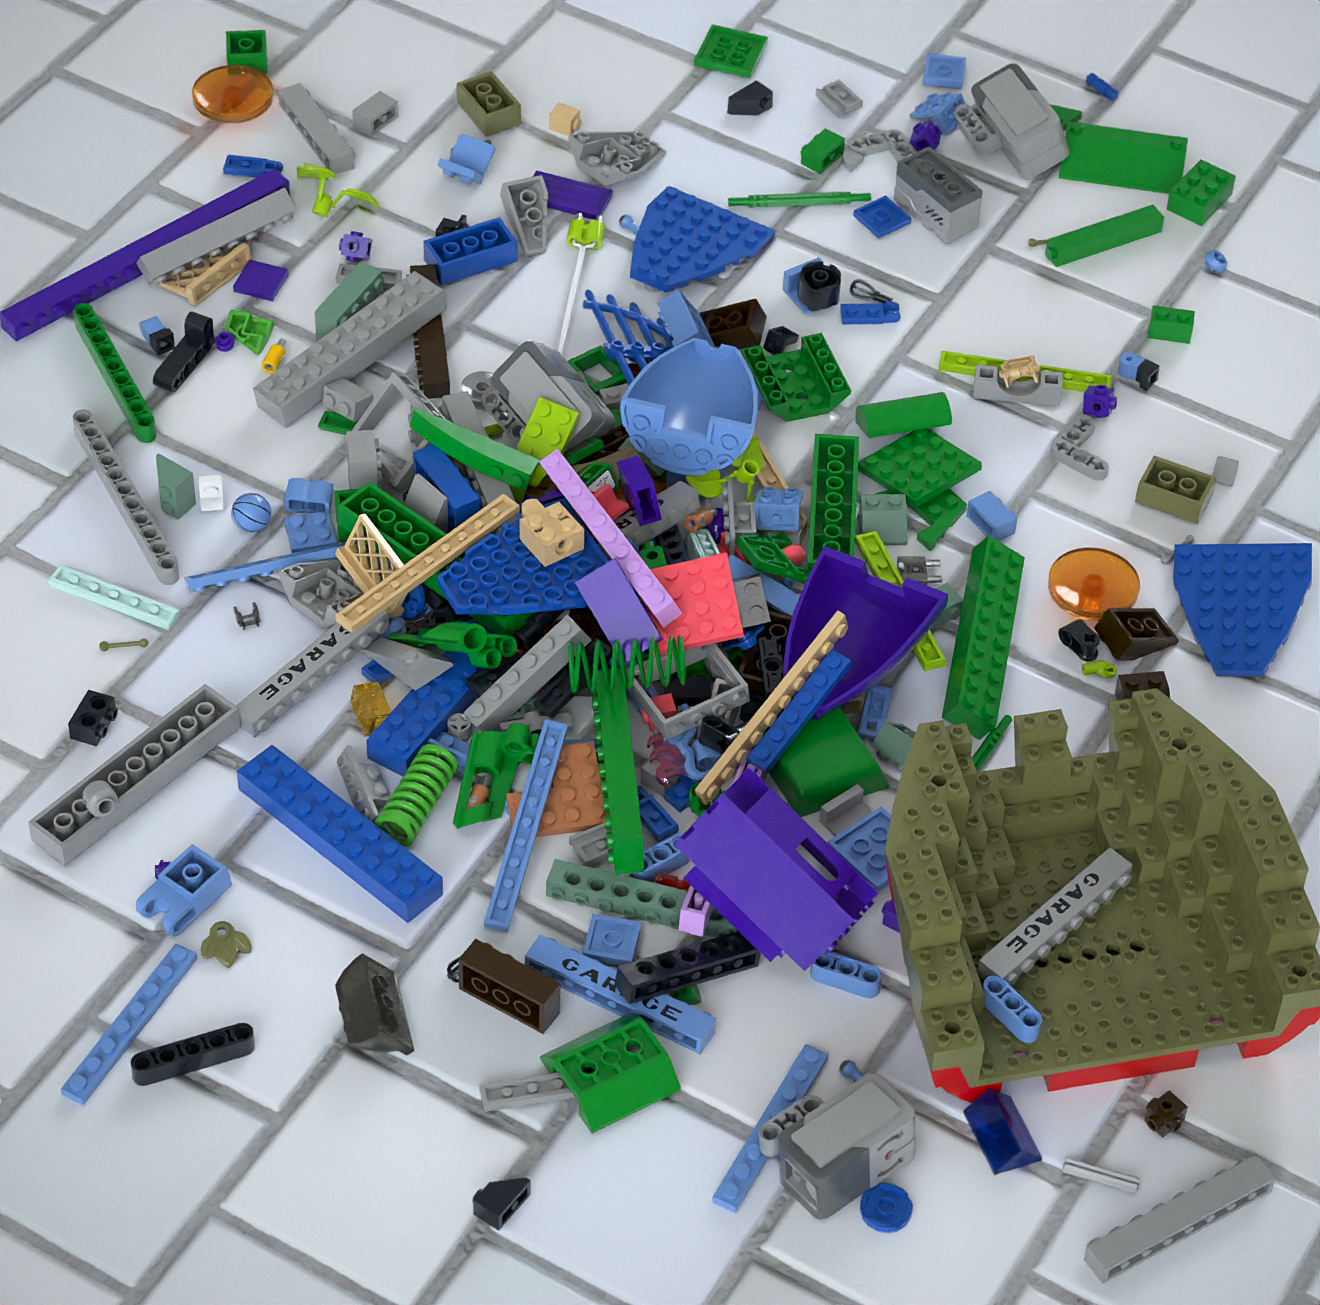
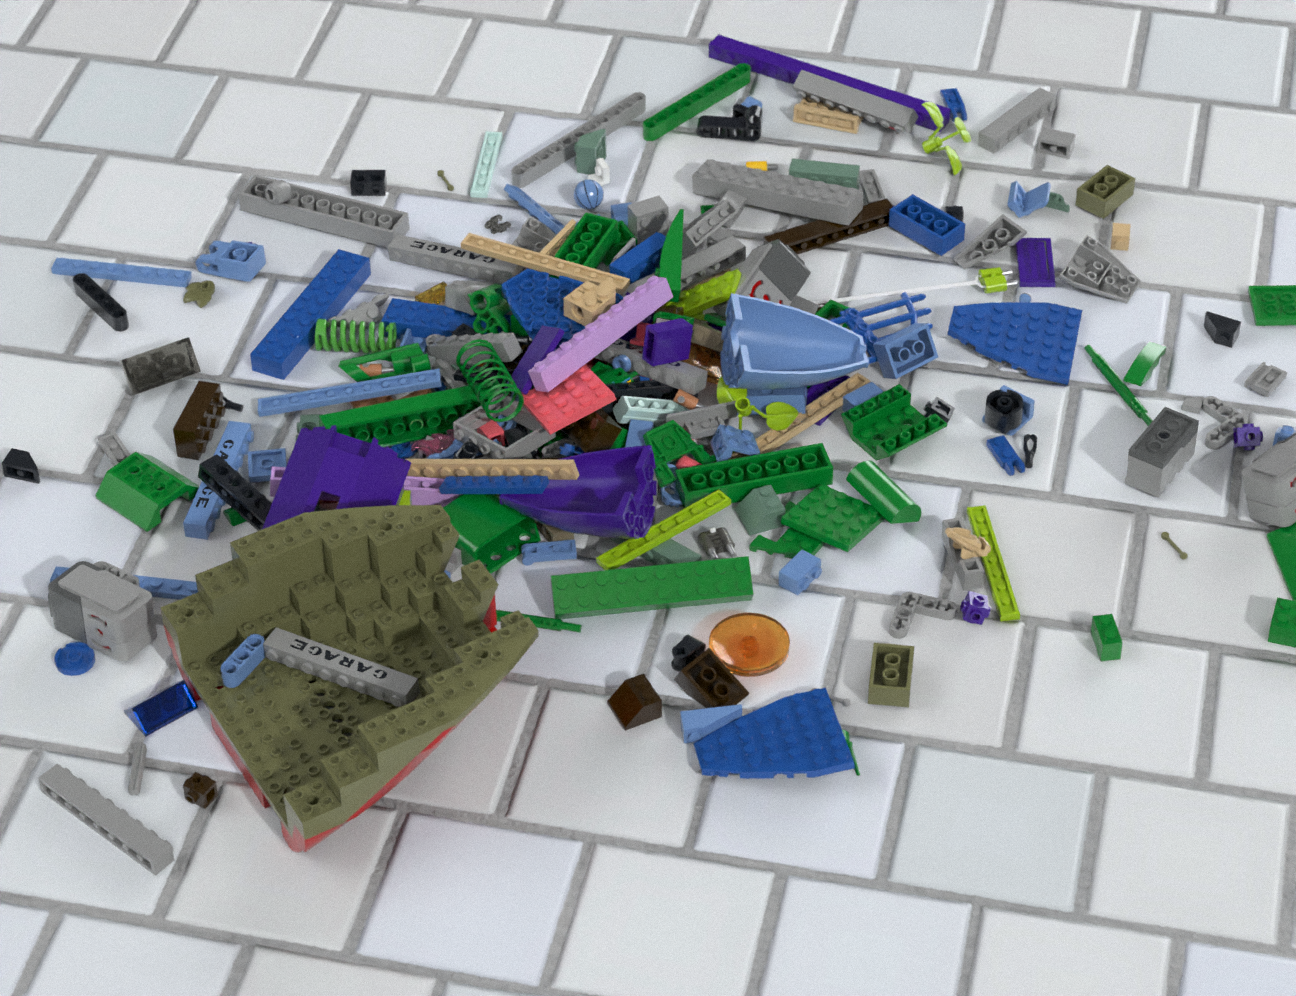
camera: 75 degrees right, 5 degrees down
clear orange dish [192,65,273,123] -> none
dark purple plate [214,332,235,352] -> none
bright green slope [224,310,275,355] -> none
green brick [226,30,268,76] -> none
dark purple tile [233,259,289,301] -> none
brick [339,231,373,262] -> none
dark brown slope [699,298,767,350] -> none
green brick [800,128,845,174] -> none
blue plate [853,195,911,239] -> none
sand green slope [871,721,916,770] -> none
green brick [1045,204,1164,267] -> none
lime arm [1081,660,1117,679] -> none
leg [1118,353,1160,391] -> none
medium blue hat [1205,250,1227,272] -> none
light grey slope [1212,456,1239,487] -> none
none -> medium blue slope [680,704,742,744]
none -> green slope [1123,341,1167,386]

